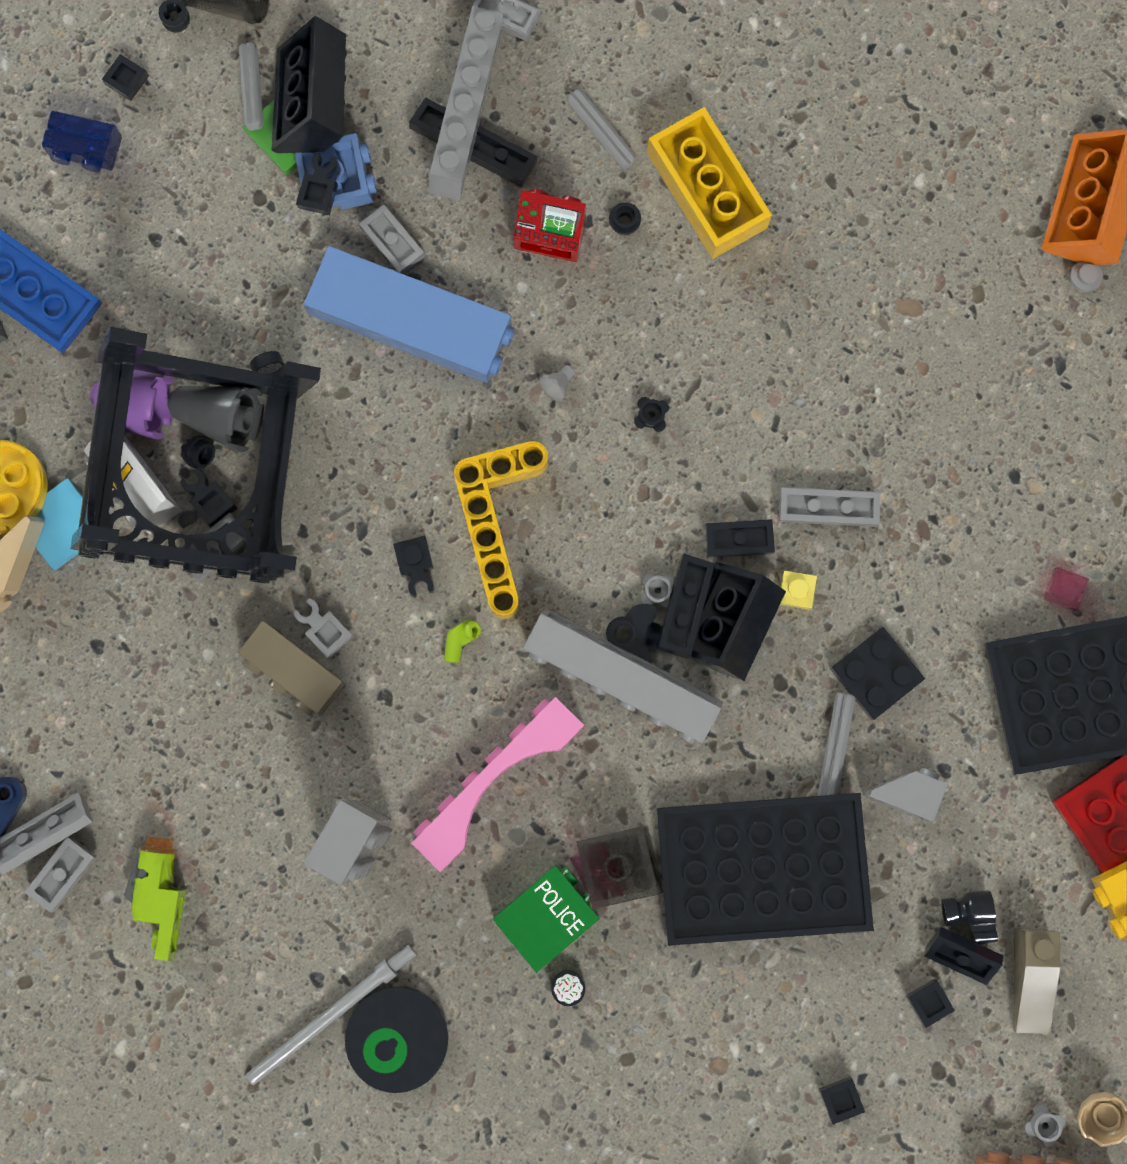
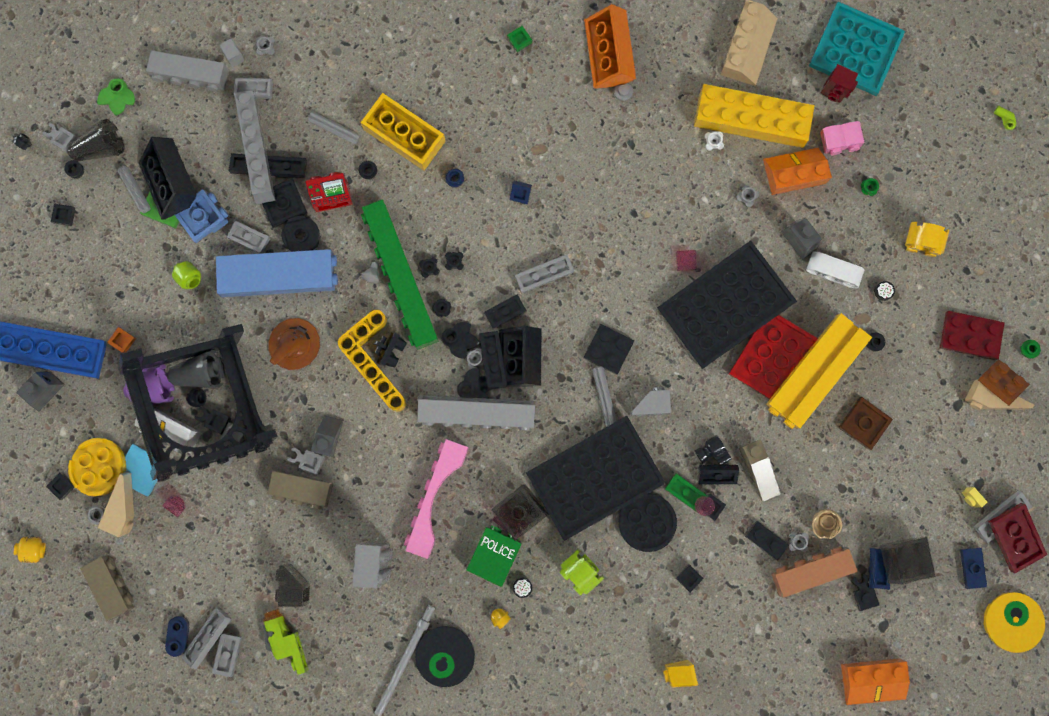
camera: 25 degrees left, 0 degrees up
clear blue brick [42,111,122,173] -> none
black tile [249,351,284,374] -> none
black plate [296,153,339,216] -> none
black plate [393,536,434,598] -> none
lime arm [444,620,481,663] -> none
light yellow plate [780,571,817,610] -> none
none -> orange plate [107,327,136,353]
none -> clear pink plate [162,496,185,518]
none -> lime head [172,261,201,289]
none -> black plate [262,178,308,228]
none -> dark orange piece [268,318,320,370]
none -> clear smoke slope [275,564,310,607]
none -> black plate [281,216,320,252]
none -> dark grey slope [311,415,344,457]
none -> green brick [361,199,439,350]
none -> black hips [372,332,407,367]
none -> black plate [433,299,451,317]
none -> black plate [441,322,479,359]
none -> dark blue plate [445,169,464,188]
none -> black plate [445,252,464,270]
none -> yellow plate [491,609,511,629]
none -> green plate [507,26,532,52]
none -> dark blue plate [509,180,532,205]
none -> lime brick [559,549,605,595]
none -> black tile [618,493,677,552]
none -> green plate [664,473,708,512]
none -> clear pink plate [695,496,715,516]
none -> black plate [745,521,789,561]

